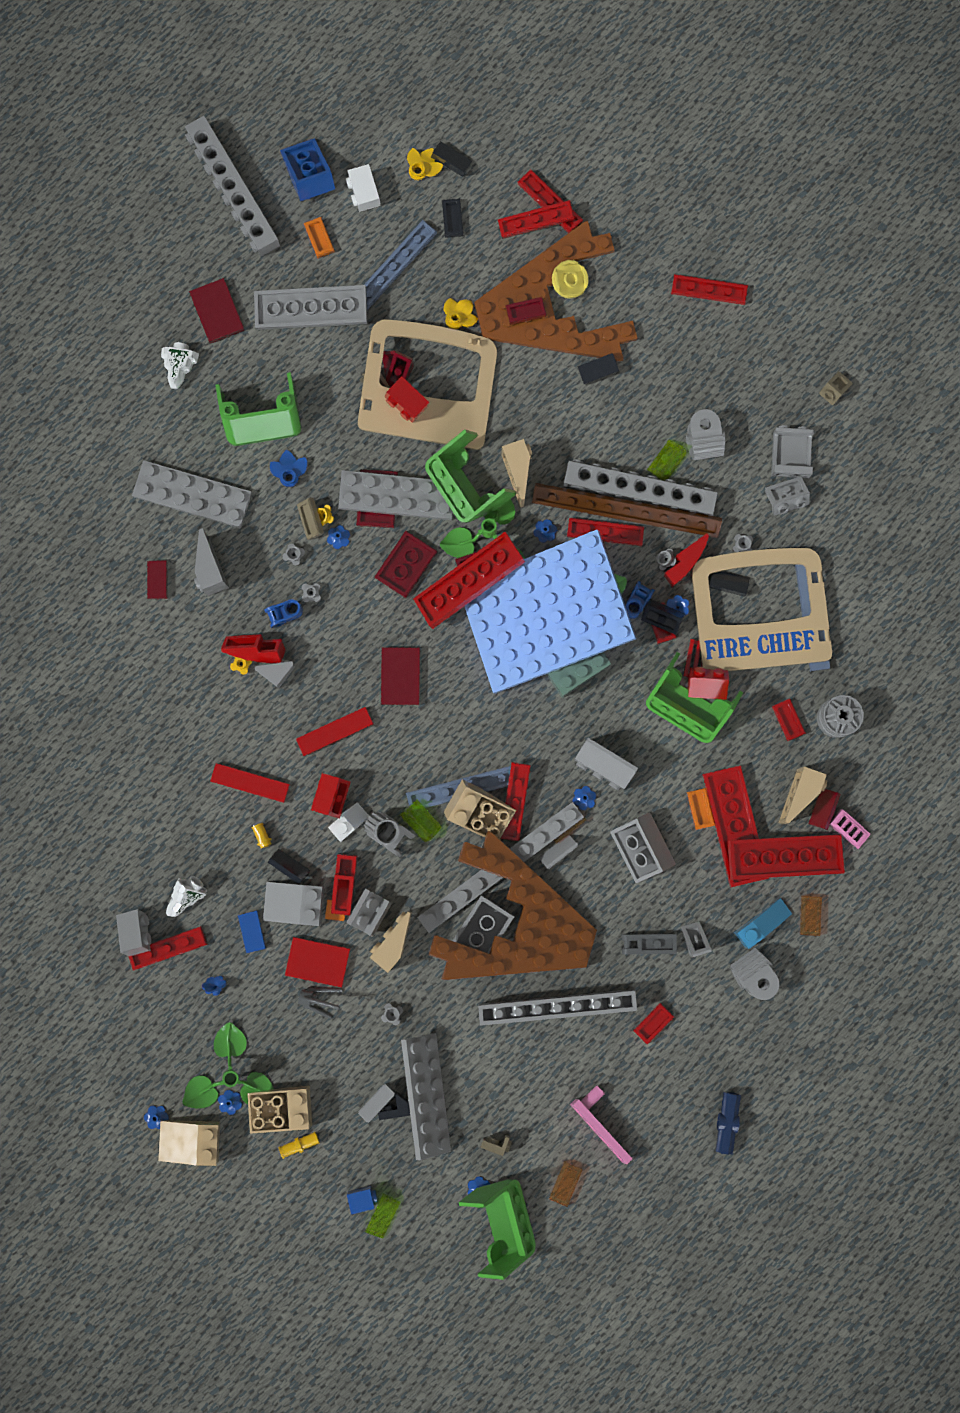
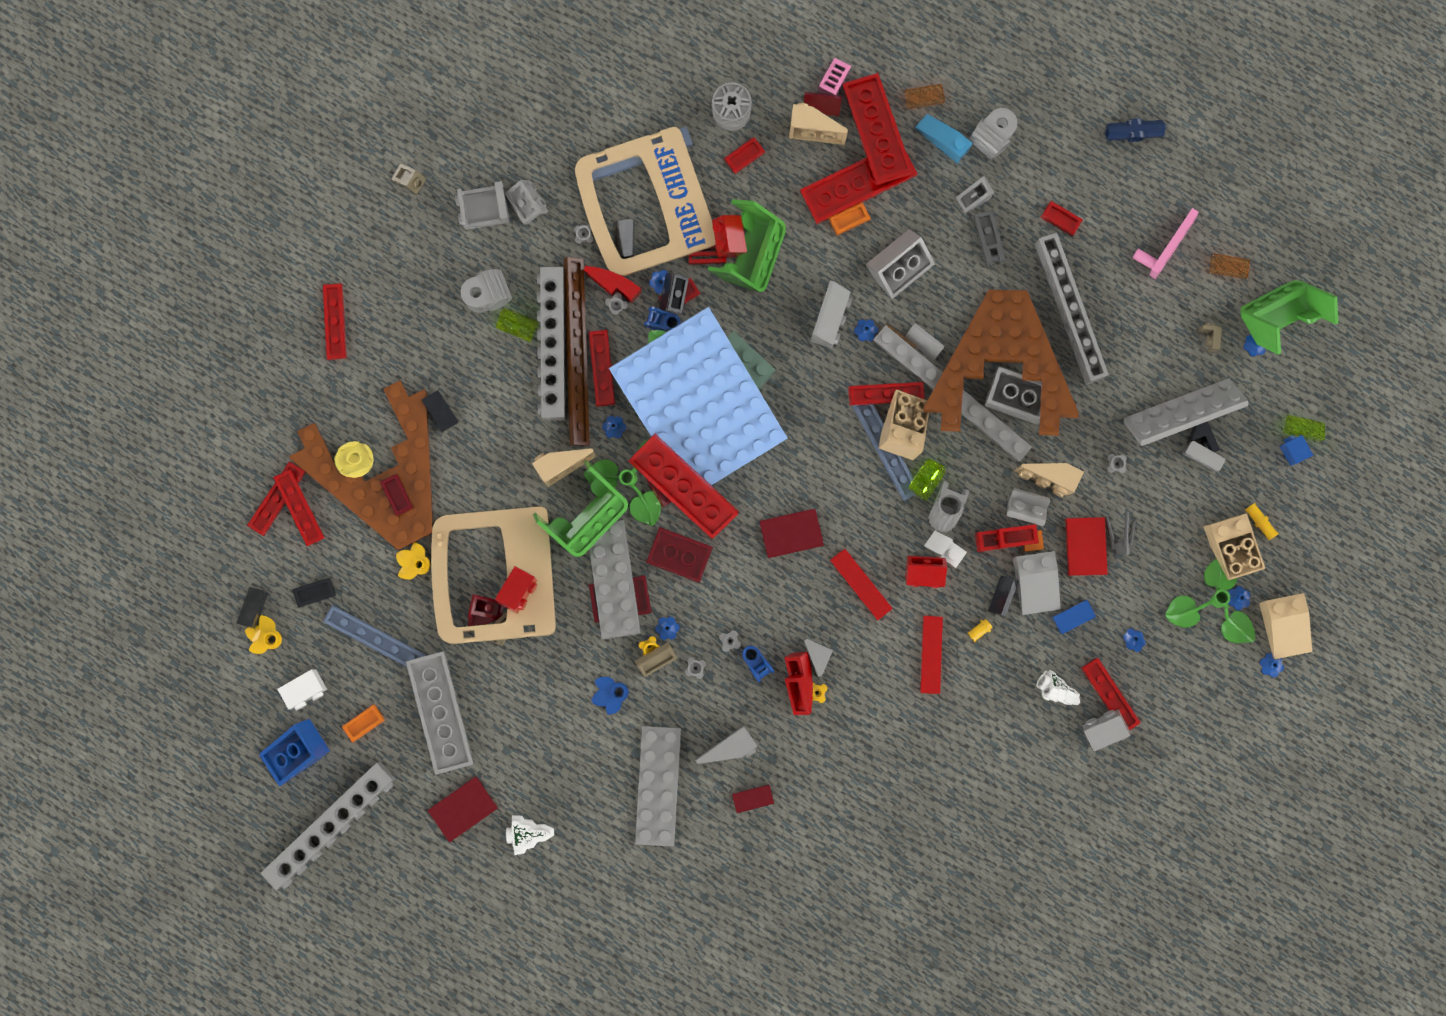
camera: 105 degrees left, 0 degrees up
bright green windscreen [215,372,301,446] -> none

